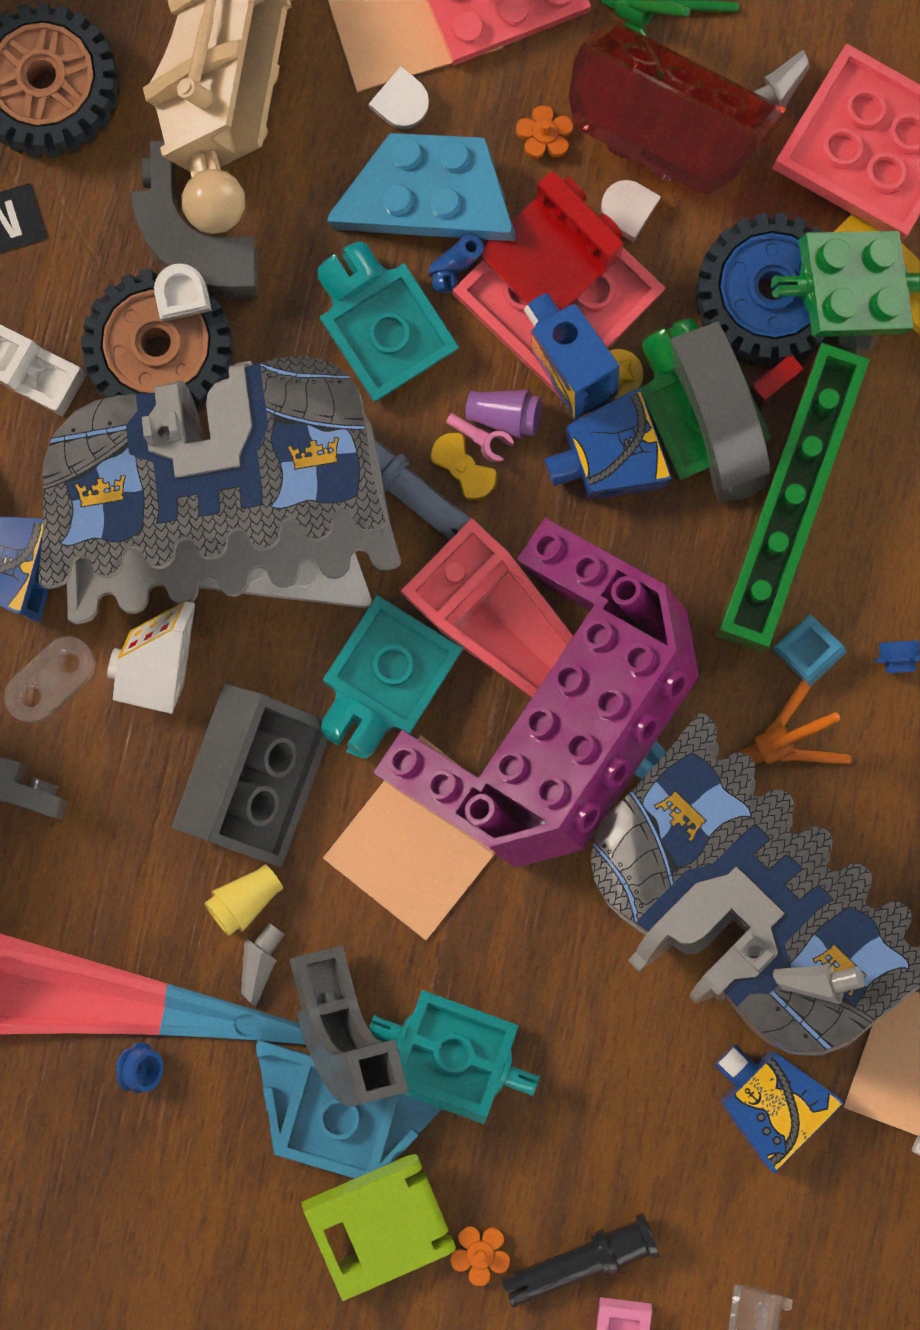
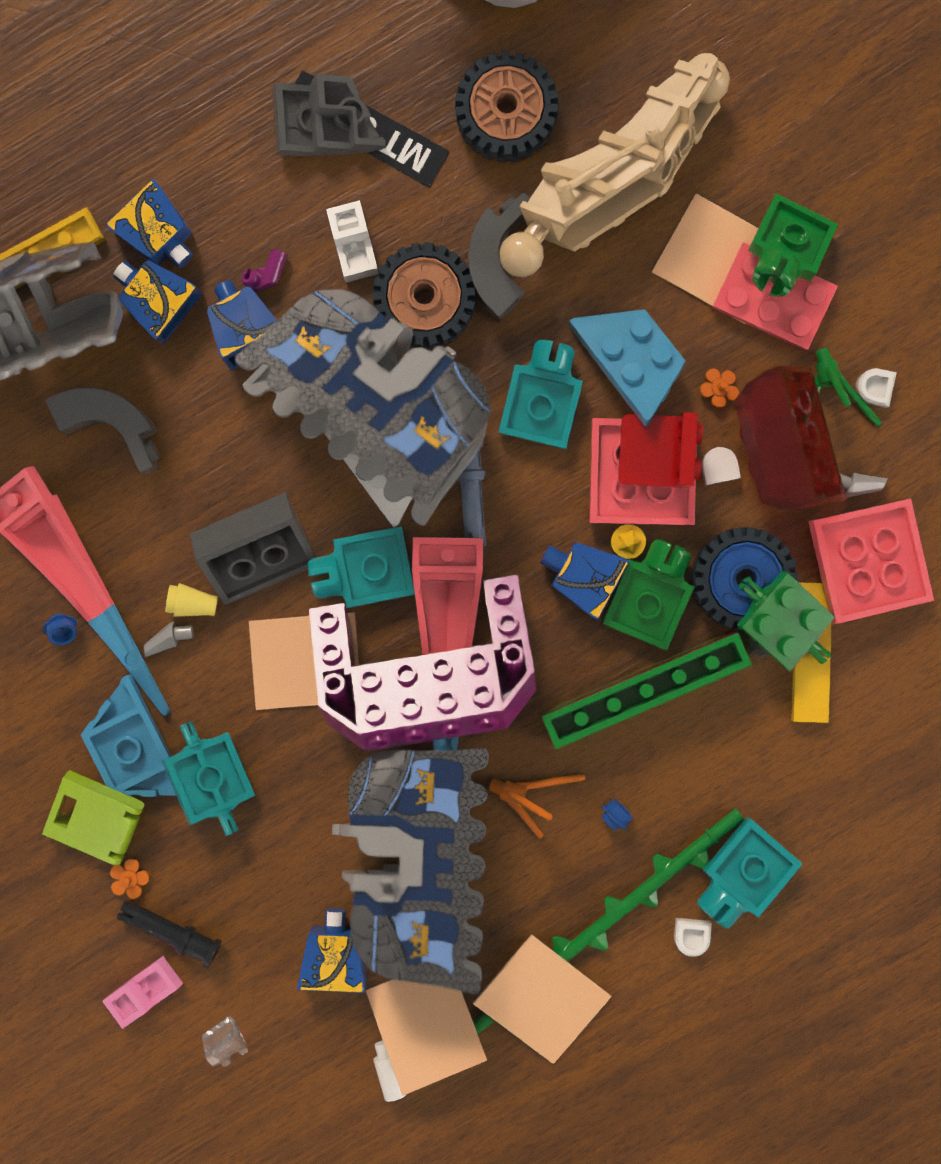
camera: 45 degrees right, 5 degrees up
clear plate [4,636,96,723] -> none
white slope [107,601,195,714] -> none
white tile [154,264,212,322] -> none
dark grey arch [289,945,408,1106] -> none
white tile [369,66,429,129] -> none
blue arm [428,234,483,293] -> none
yellow piece [430,433,498,501] -> none
bright pink hand [446,413,514,463] -> none
medium lavender cone [466,389,542,439] -> none
blue torso [524,293,619,420] -> none
dark grey arch [670,321,771,505] -> none
red tile [750,355,804,410] -> none
dark azure tile [773,614,846,687] -> none
light grey bar [773,964,865,1004] -> none

